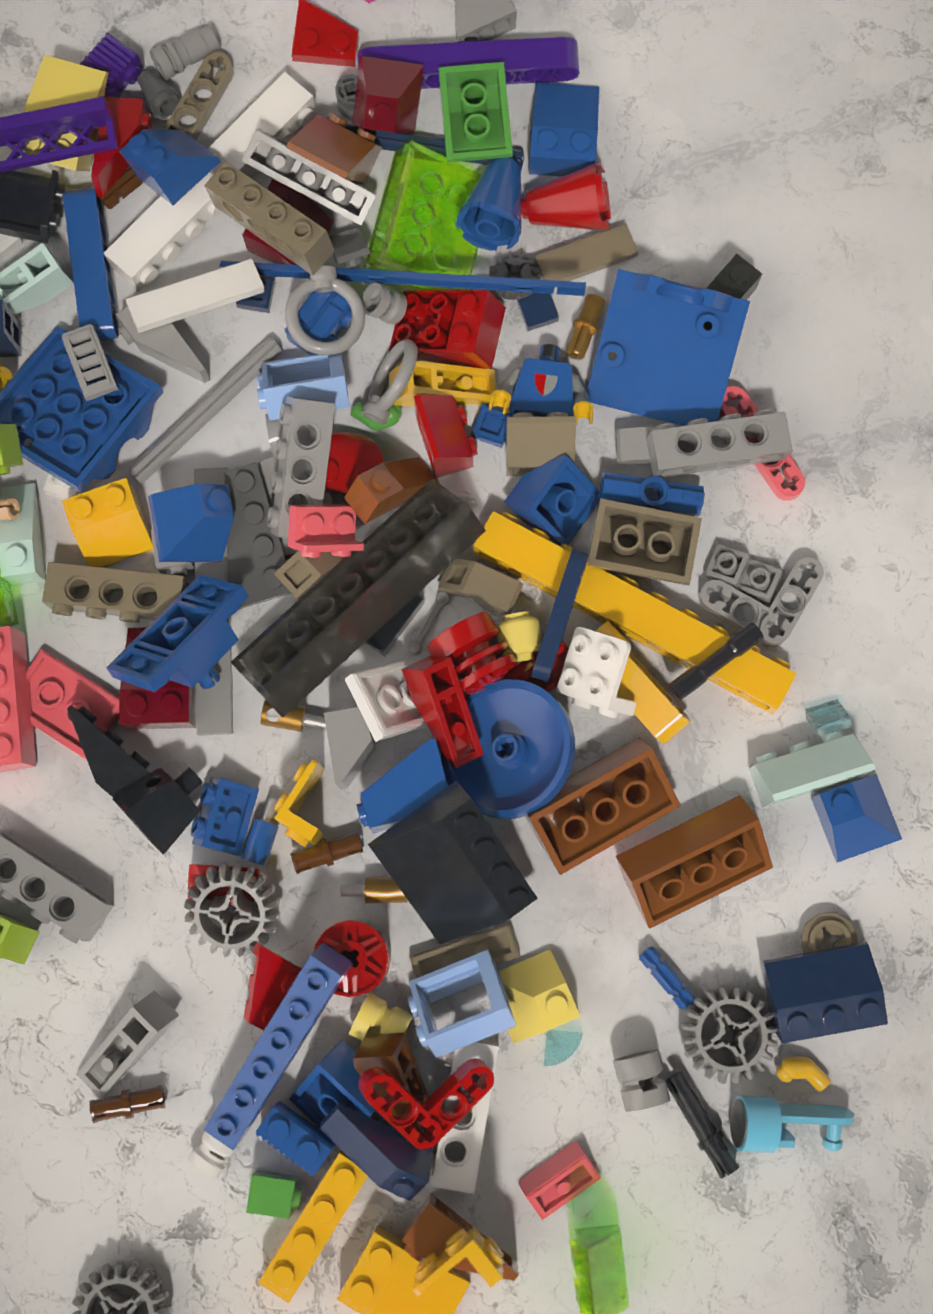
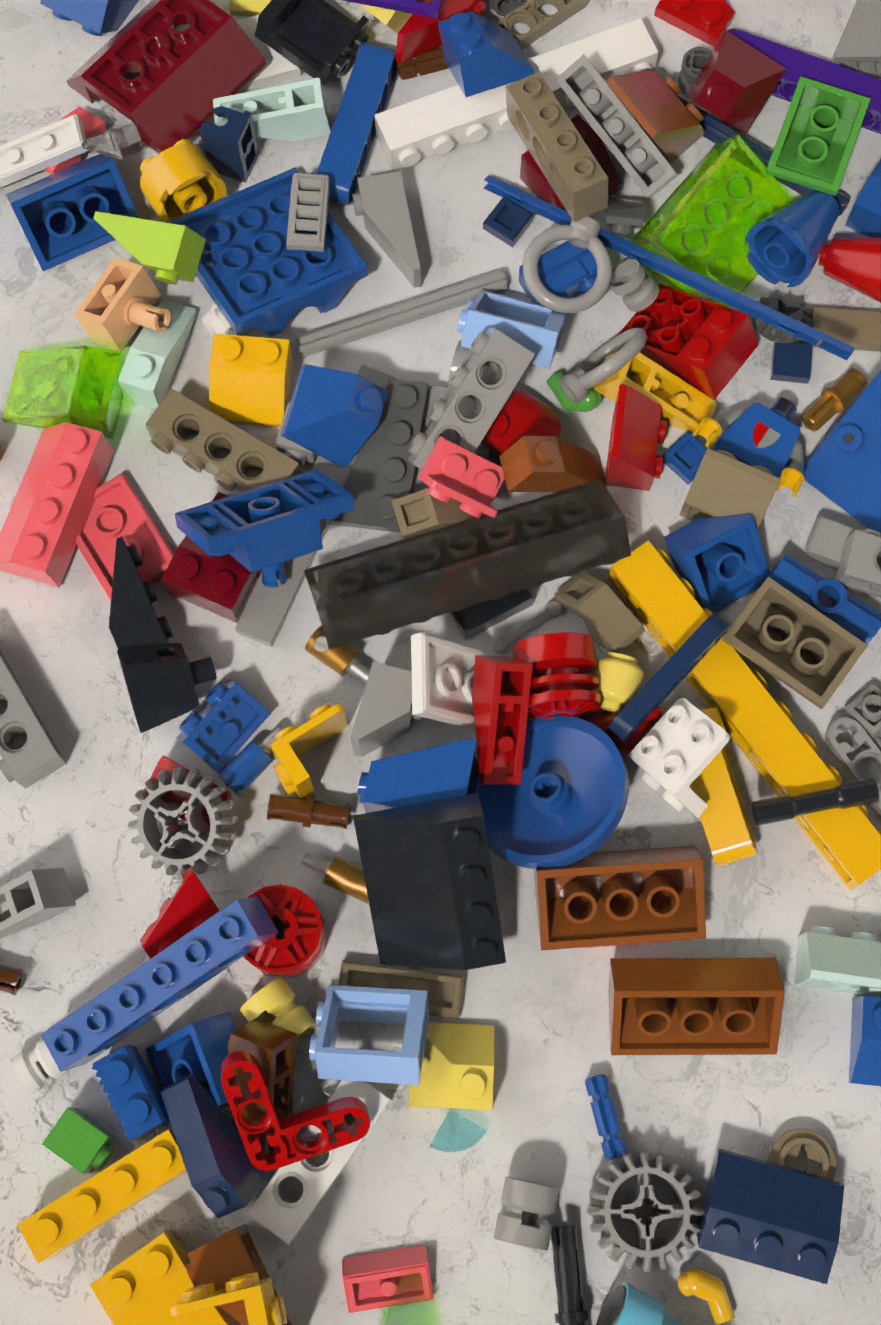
camera: 25 degrees right, 5 degrees down
white tile [126,259,264,333] -> none

